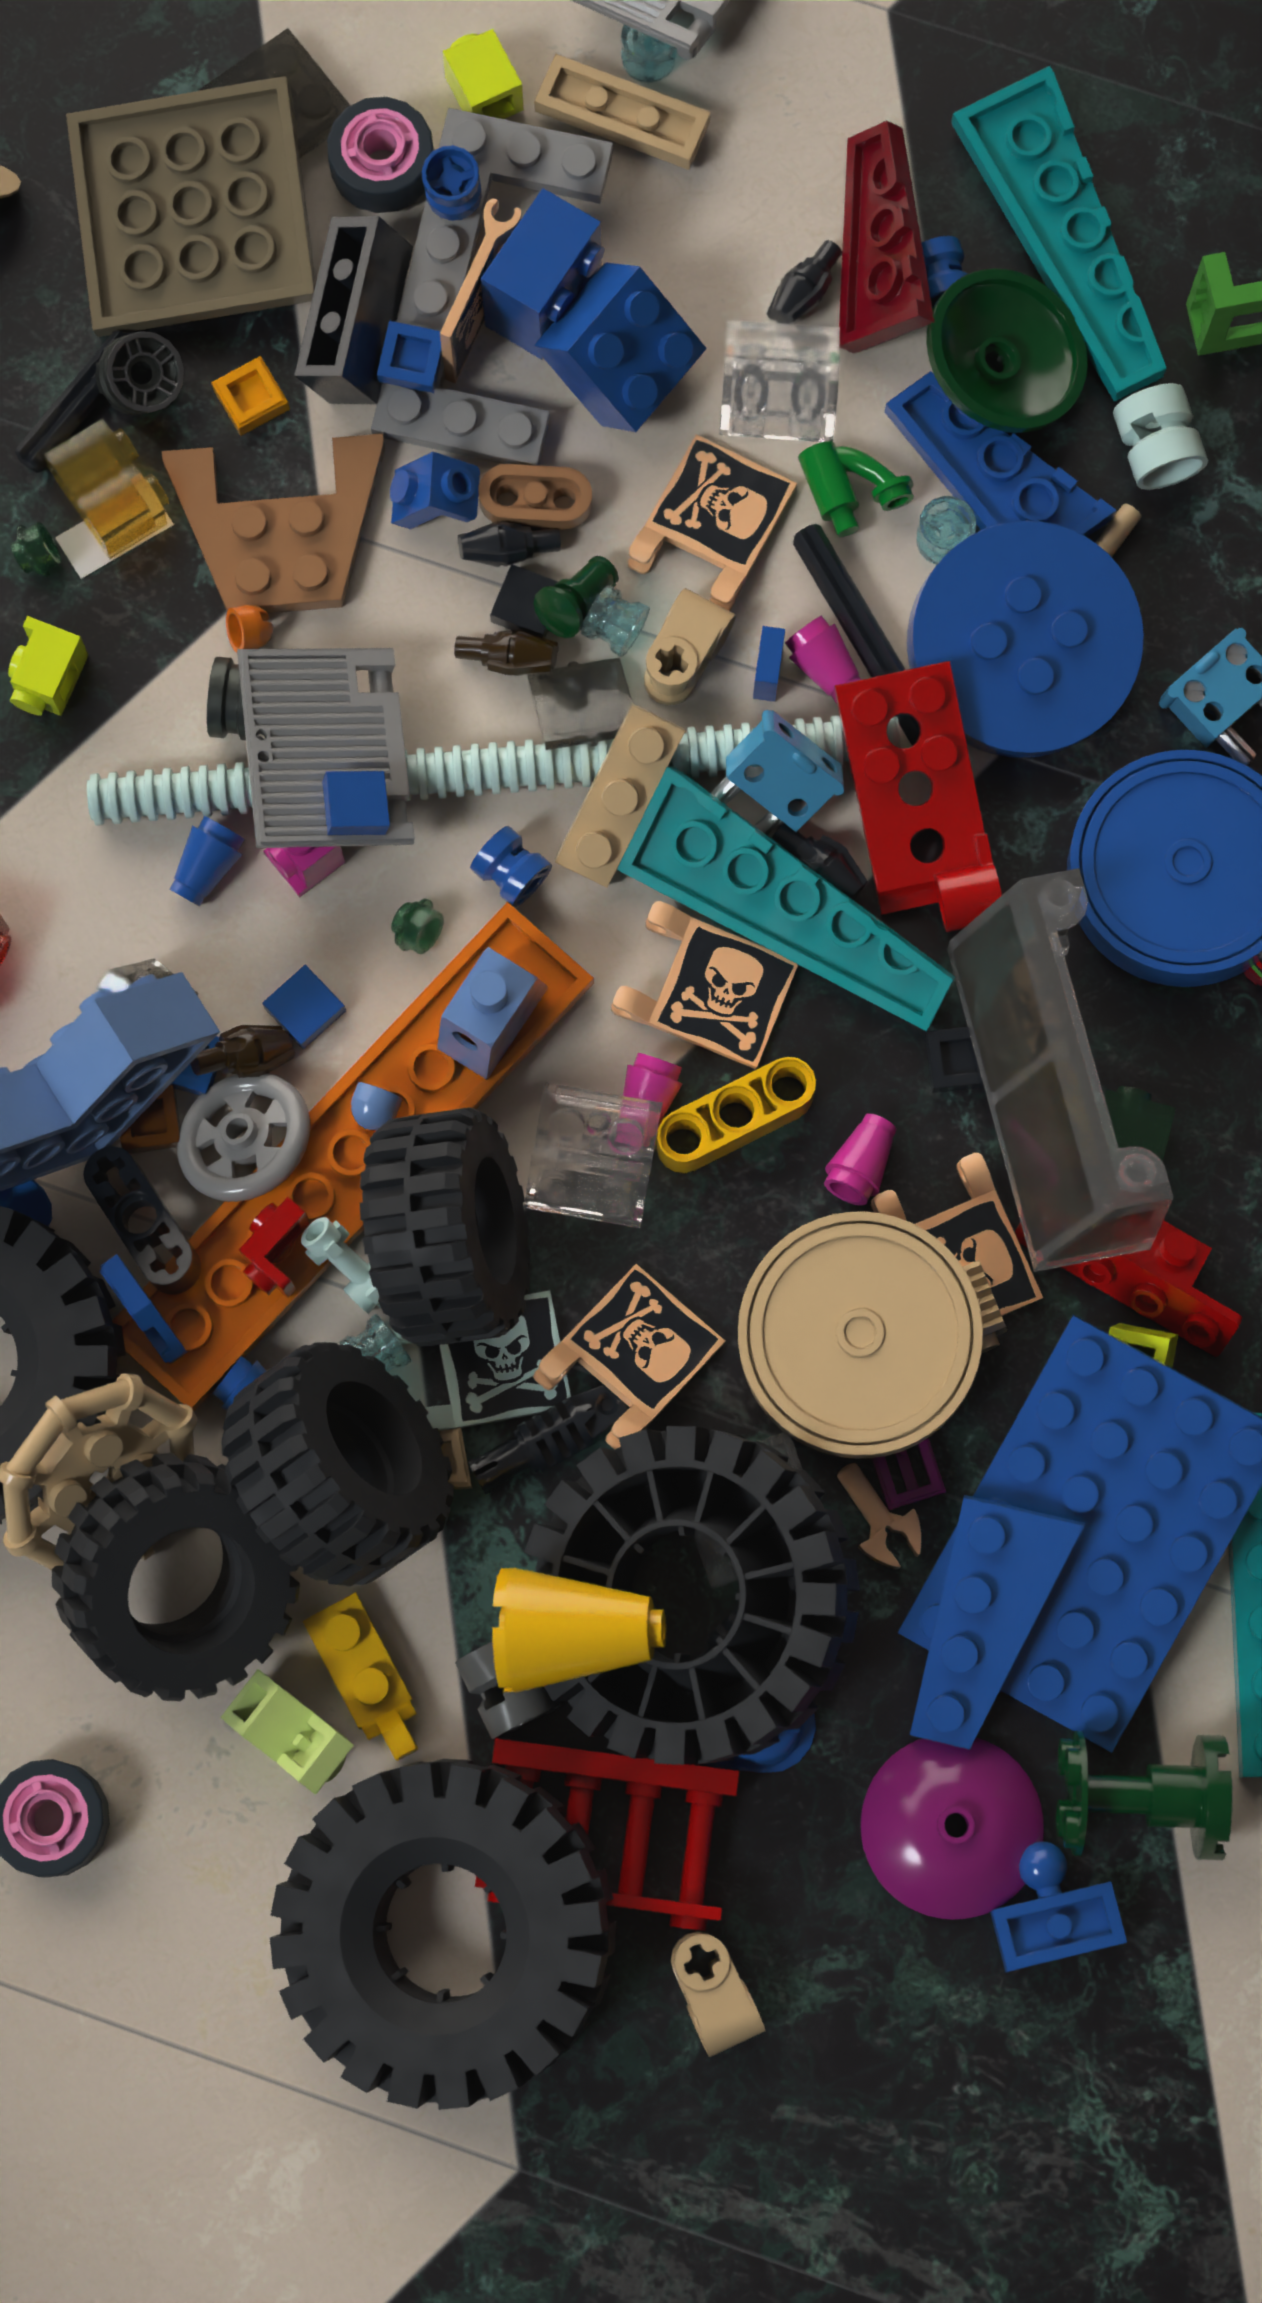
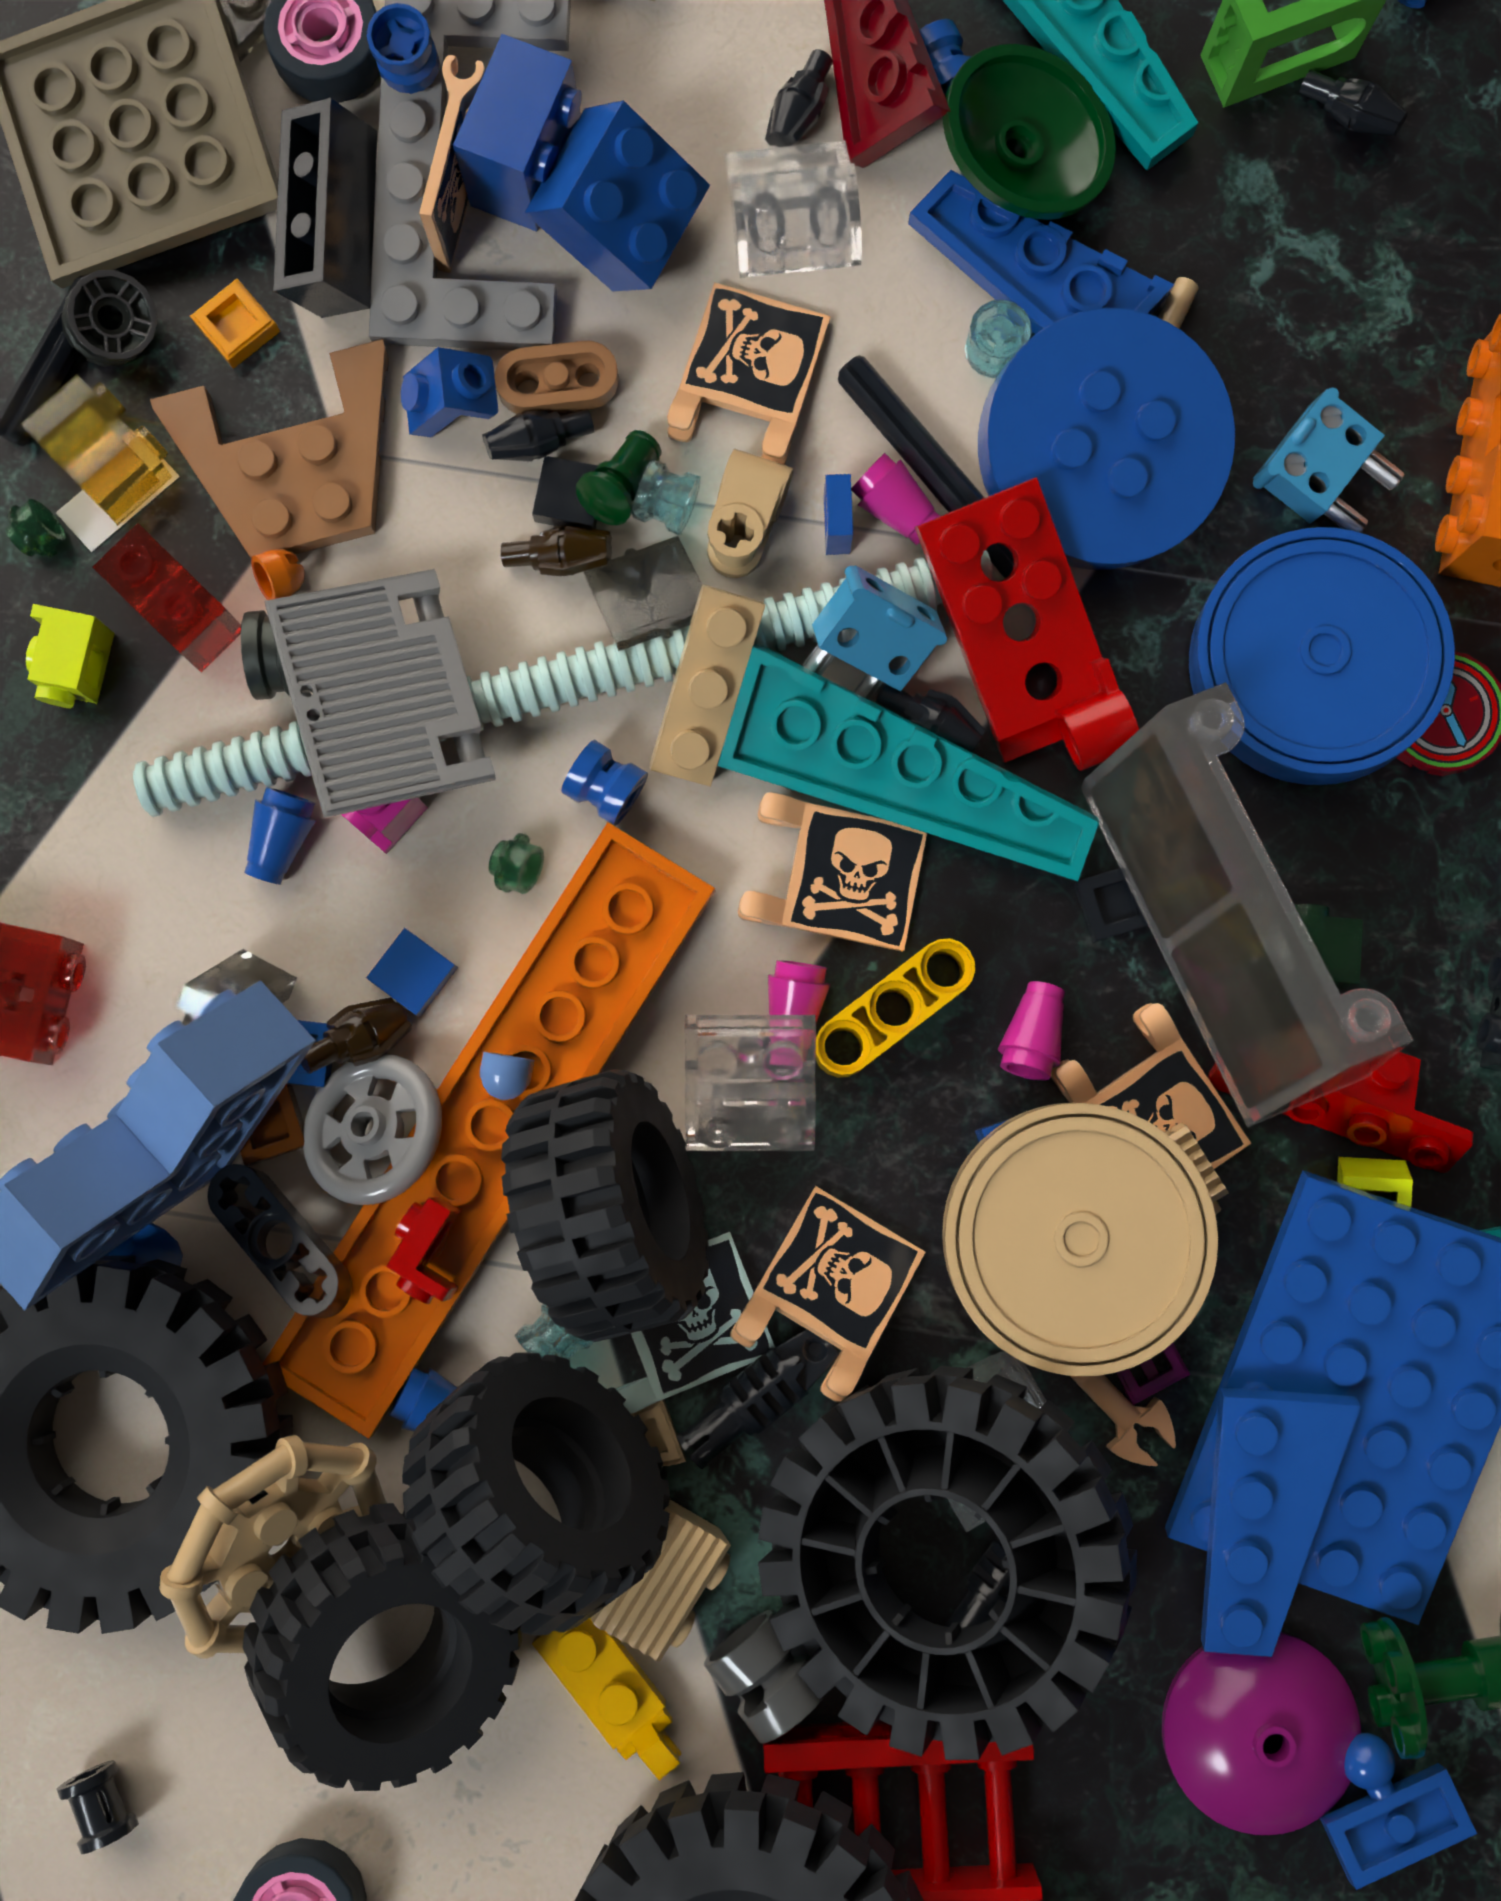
camera: 10 degrees left, 5 degrees up
blue tile [99,1254,188,1365] -> none
yellowish green brick [220,1669,354,1795] -> none
light aqua bar [301,1217,381,1314] -> none
blue tile [322,771,390,835] -> none
blue tile [377,320,442,393] -> none
medium blue torso [437,947,548,1080] -> none
yellow cone [492,1567,666,1693] -> none
green plant [798,441,914,537] -> none
light aqua wheel [1113,383,1208,490] -> none
none -> clear red brick [92,523,241,673]
none -> tan brick [591,1500,731,1662]

